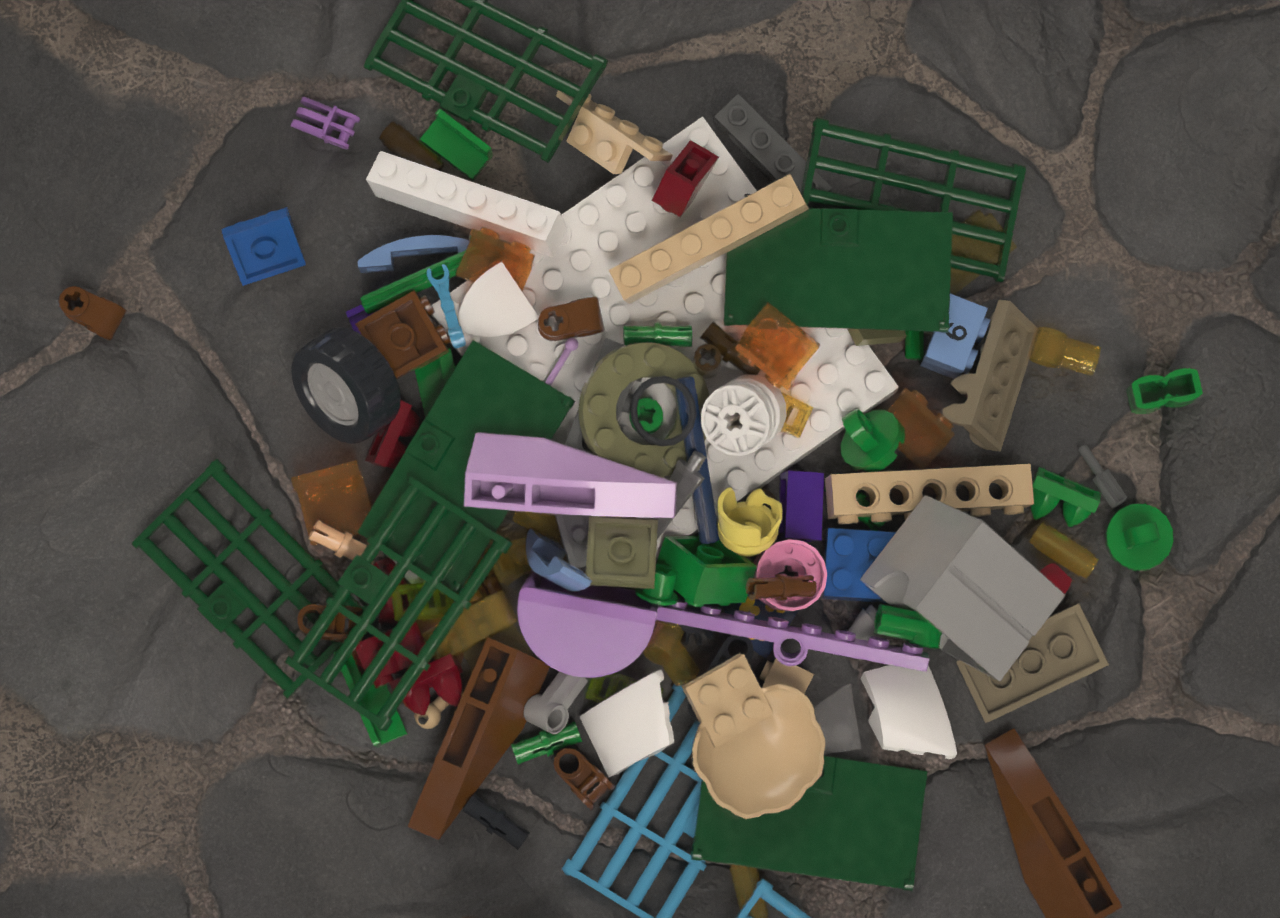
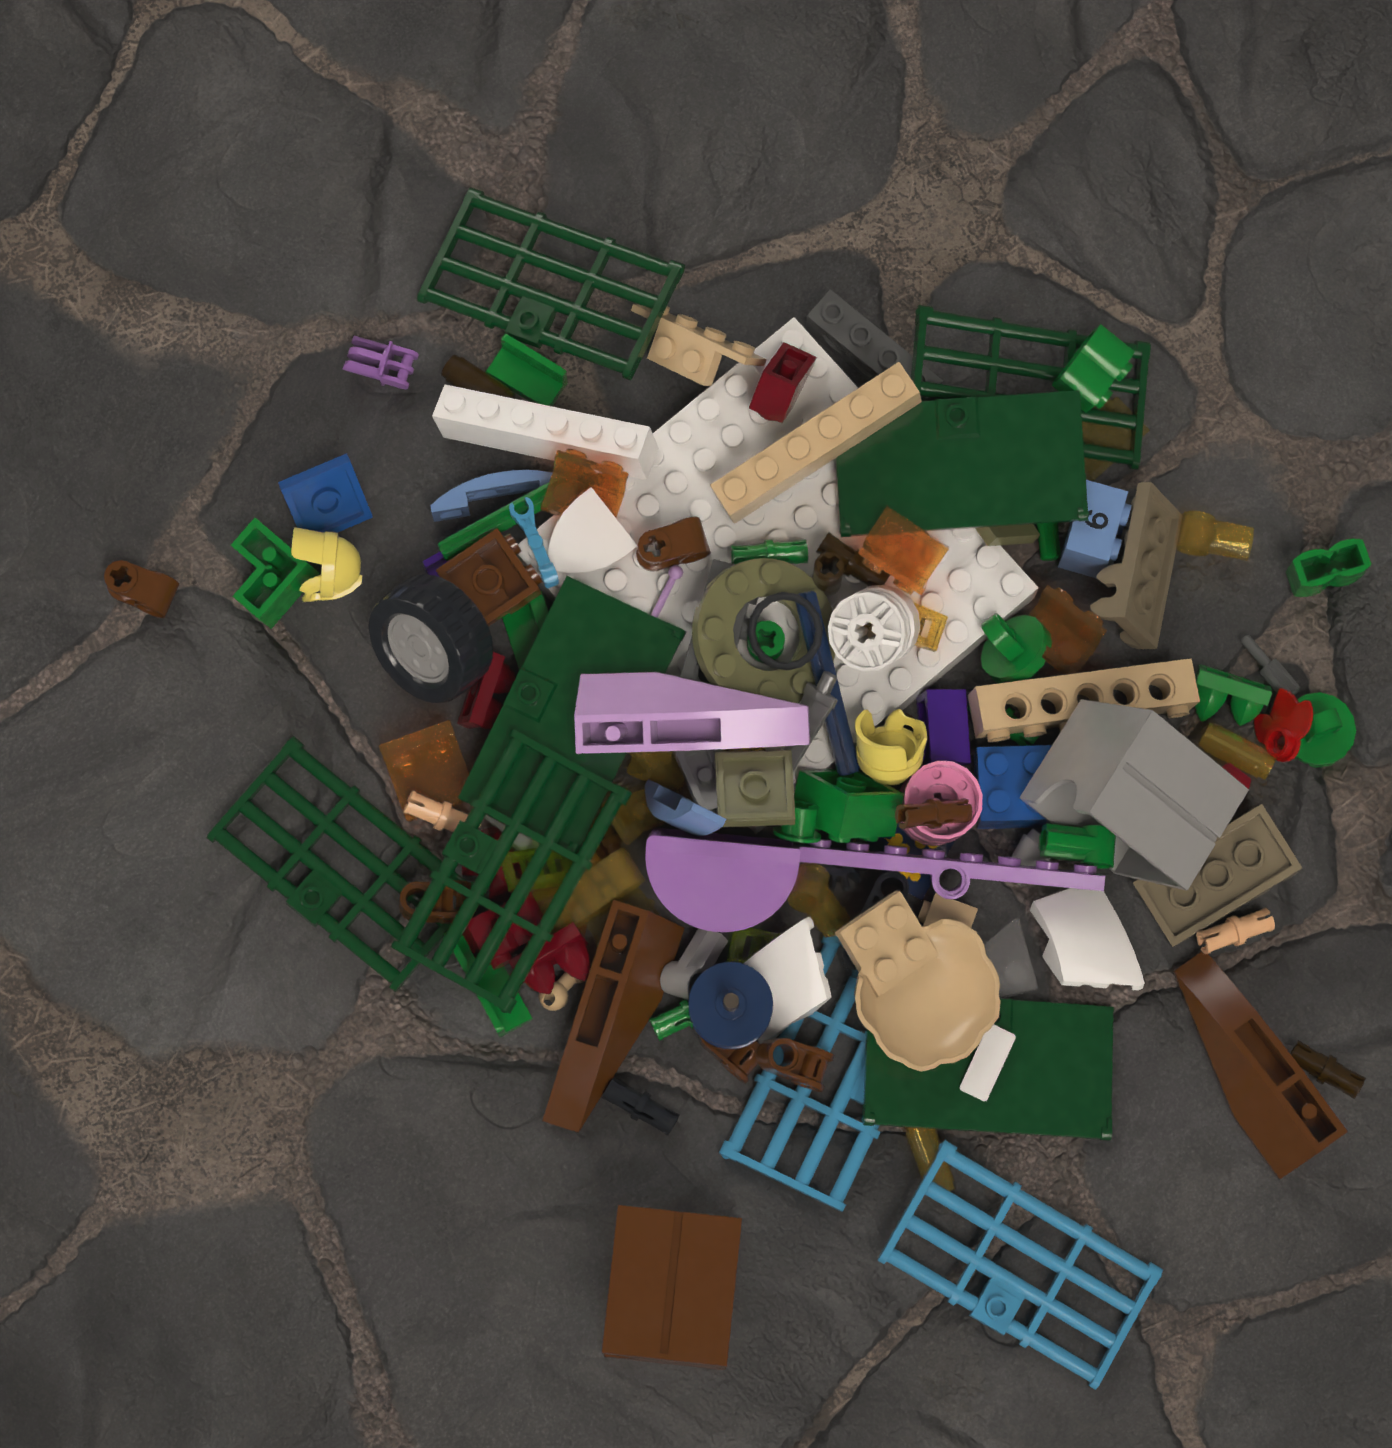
camera: 10 degrees left, 5 degrees down
none -> green brick [231,518,320,629]
none -> light yellow helmet [291,527,362,602]
none -> dark blue wheel [688,962,773,1049]
none -> reddish brown piece [756,1038,835,1092]
none -> white sticker [960,1025,1016,1101]
none -> green brick [1052,324,1135,413]
none -> light nougat pin [1196,908,1275,954]
none -> red plate [1254,688,1313,762]
none -> dark brown pin [1290,1040,1366,1099]

